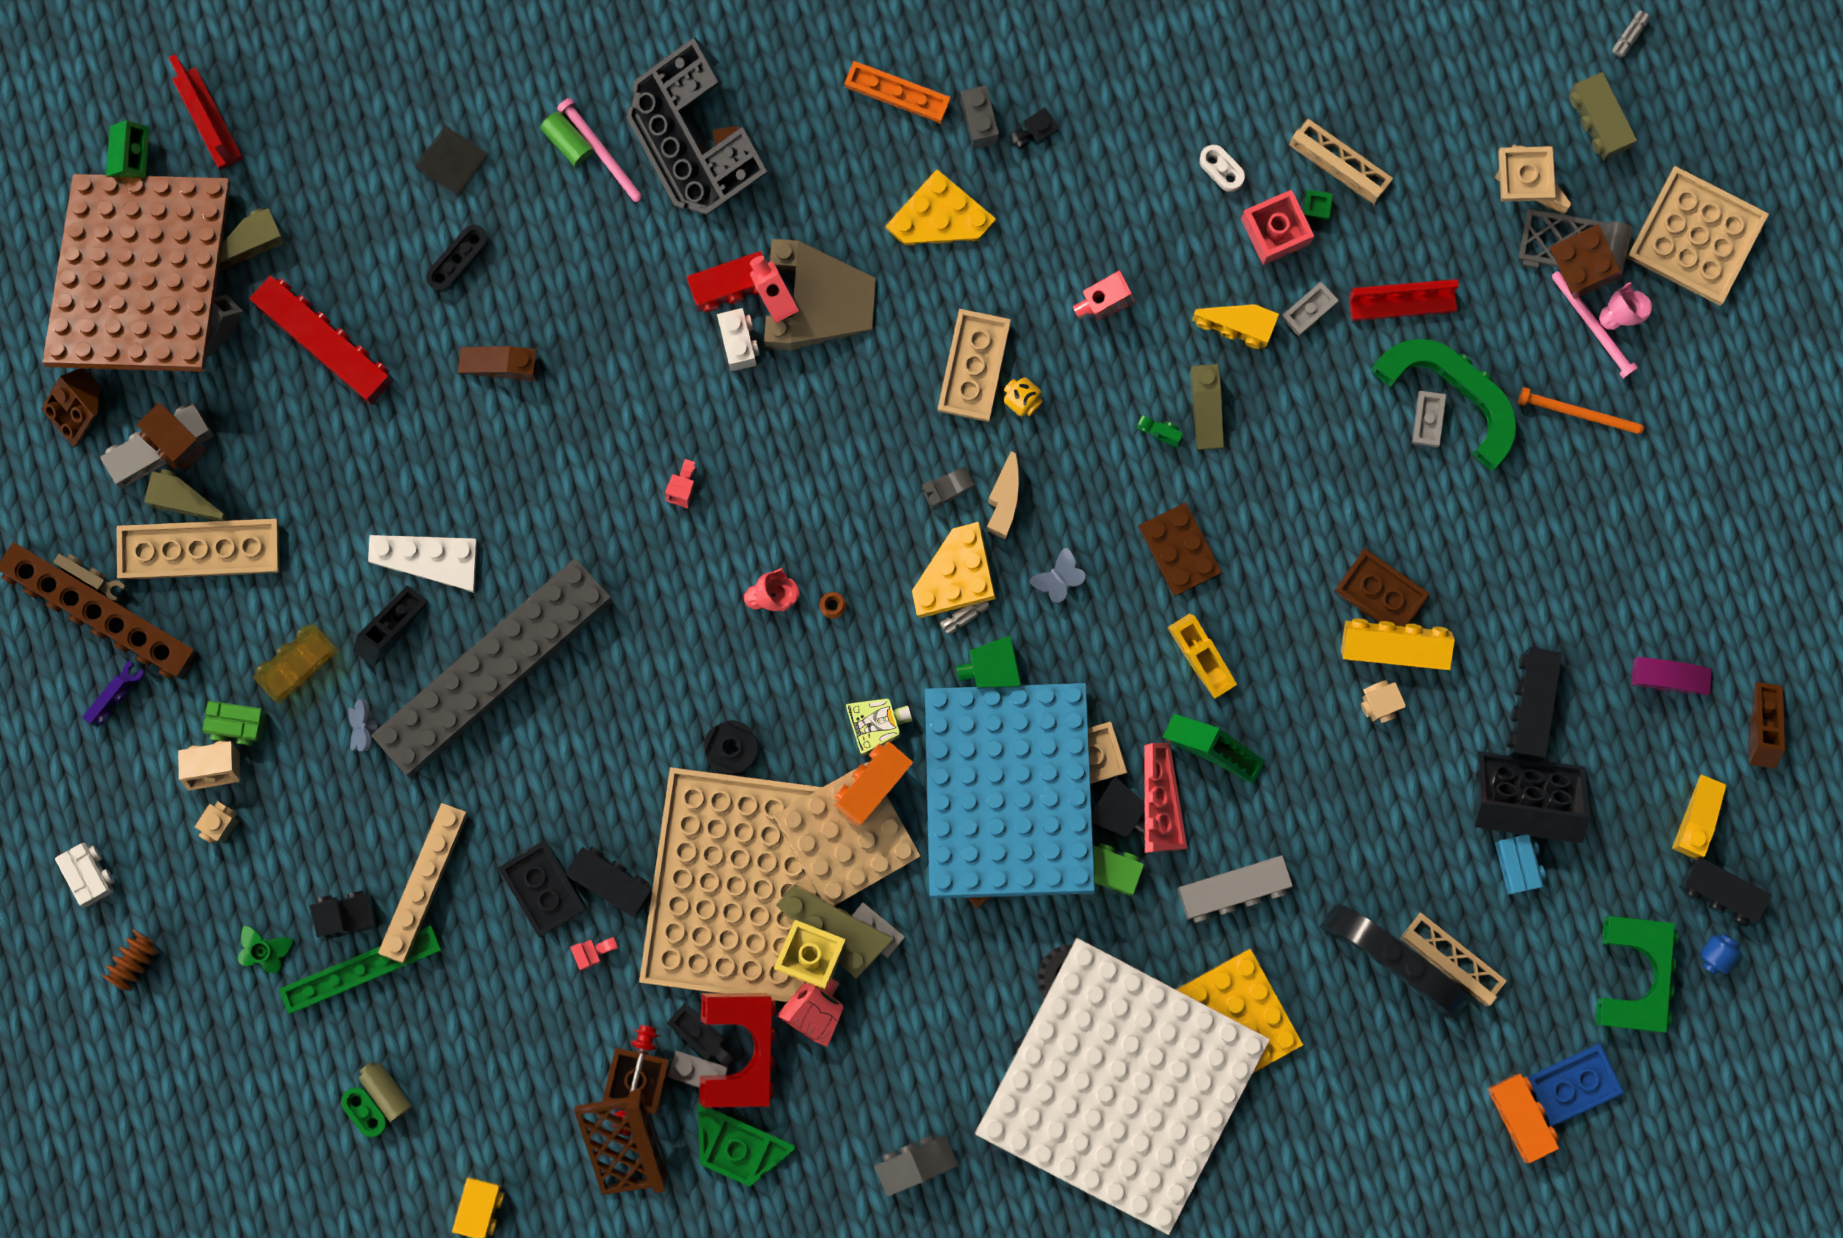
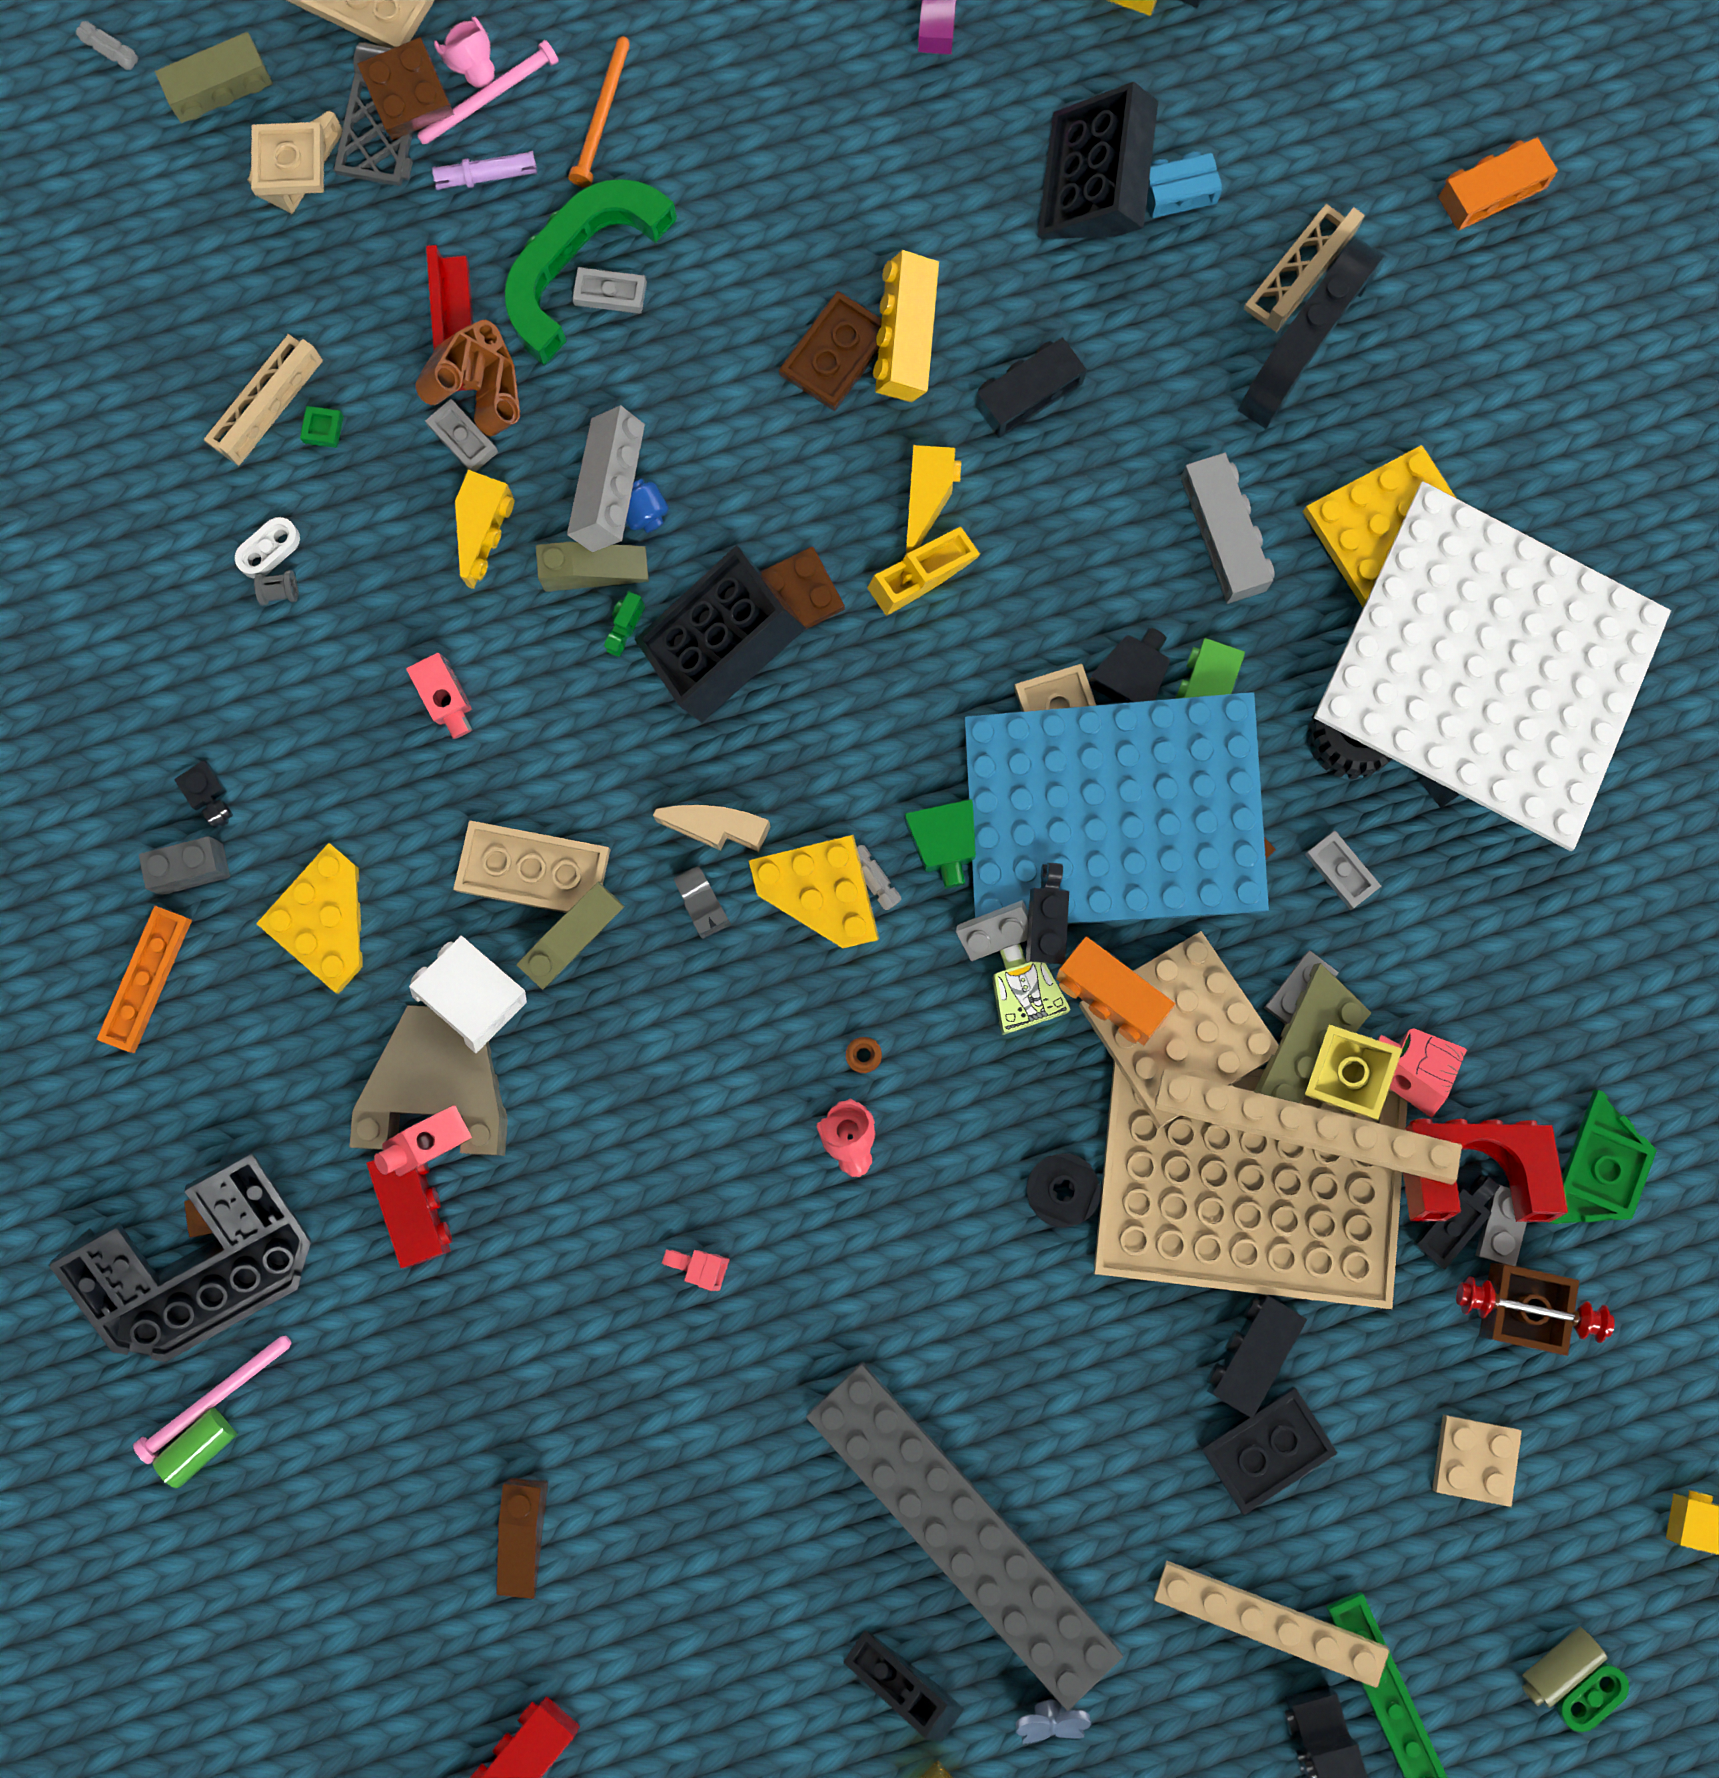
camera: 85 degrees left, 0 degrees up
white wing [368,535,477,593] -> none
clear smoke tile [415,125,489,197] -> none
black plate [426,225,488,292] -> none
coral piece [571,937,618,971] -> none
reddish brown fence [574,1089,667,1195] -> none
white brick [717,308,759,372] -> none
dark grey brick [874,1134,959,1197] -> none
yellow head [1004,377,1043,417] -> none
sand blue animal [1029,548,1085,604] -> none
coral wing [1145,743,1187,853] -> none
green arch [1162,714,1265,784] -> none
coral brick [1241,190,1314,265] -> none
tan brick [1361,680,1406,723] -> none
black brick [1506,647,1562,760] -> none
blue tile [1527,1043,1624,1127] -> none
green arch [1595,916,1678,1033] -> none
none -> dark grey bush [254,570,299,606]
none -> white panel [409,936,527,1053]
none -> dark orange connector [416,320,520,437]
none -> lavender pin [432,151,537,190]
none -> olive slope [516,881,625,990]
none -> light grey brick [567,405,645,552]
none -> blue head [626,479,669,534]
none -> black slope [634,545,806,723]
none -> yellow slope [906,445,961,554]
none -> light grey plate [956,900,1029,961]
none -> black brick [976,337,1087,438]
none -> black plate [1026,863,1069,965]
none -> tan plate [1155,1069,1462,1185]
none -> light grey plate [1305,831,1381,910]
none -> tan plate [1432,1415,1522,1507]

